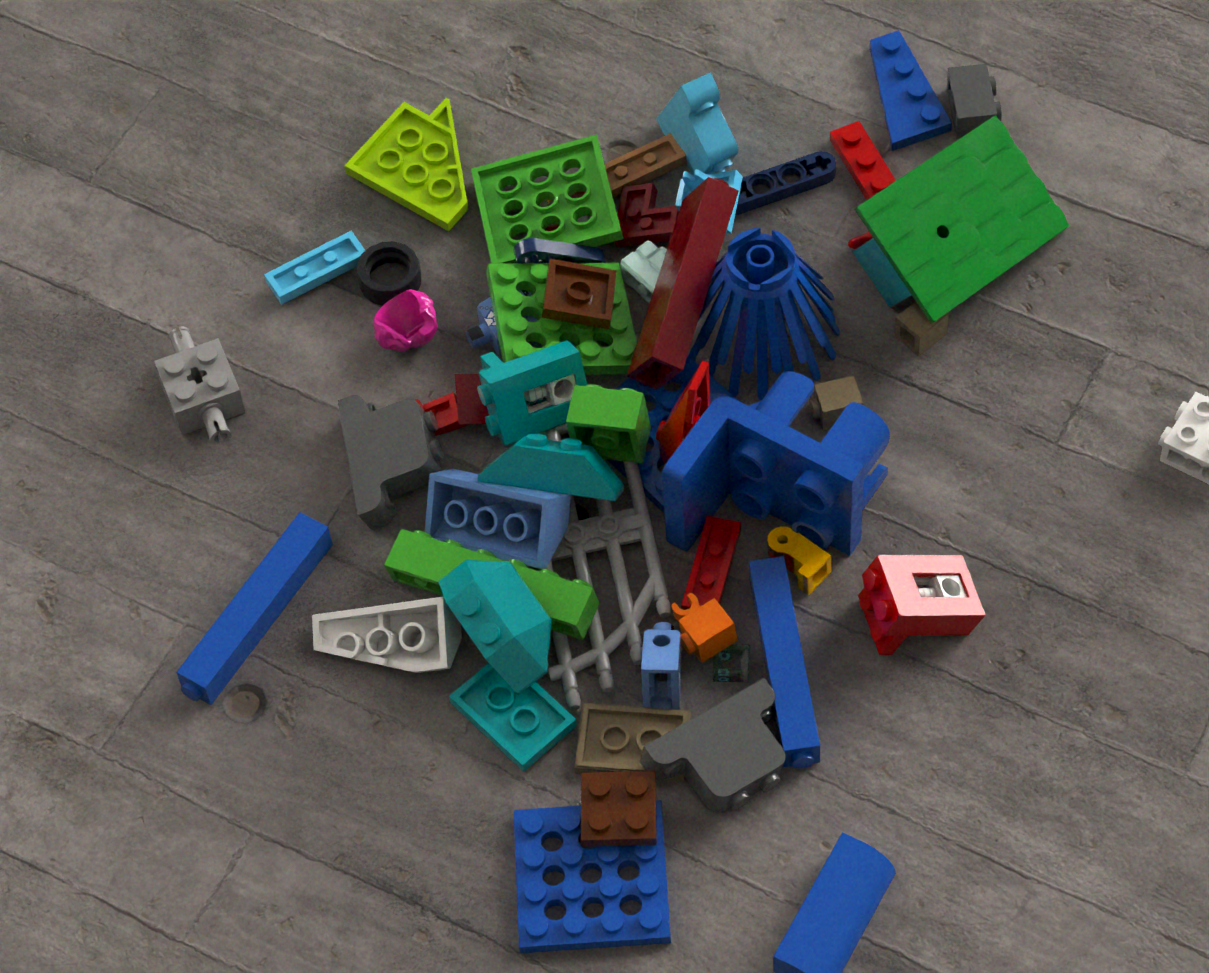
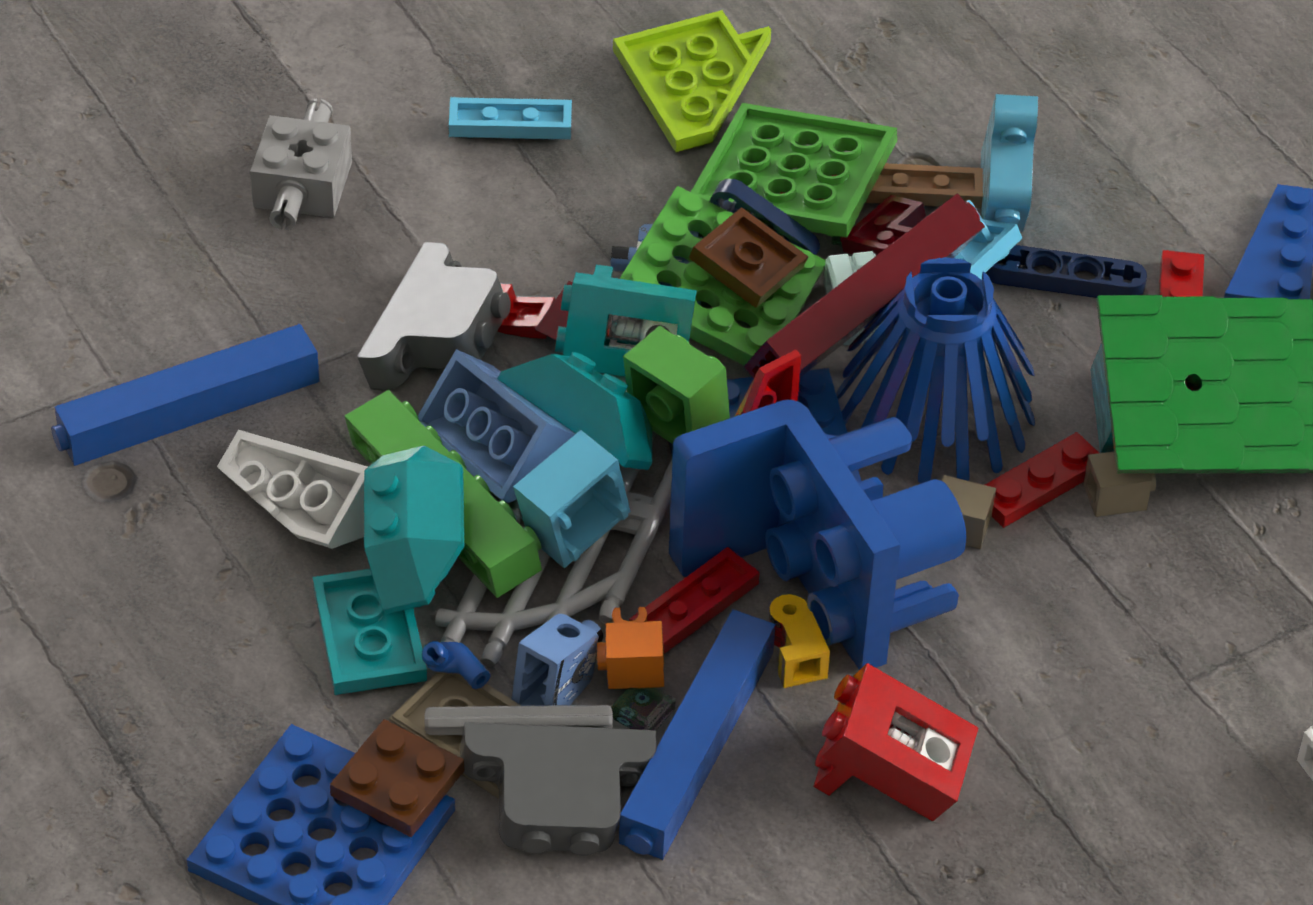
camera: 25 degrees right, 10 degrees down
black tyre [357,241,421,306] -> none
dark pink hair [373,289,438,352] -> none
none -> blue arm [422,641,491,689]
none -> light grey axle [425,705,613,735]
none -> medium azure container [513,430,631,568]
none -> red plate [984,432,1100,528]

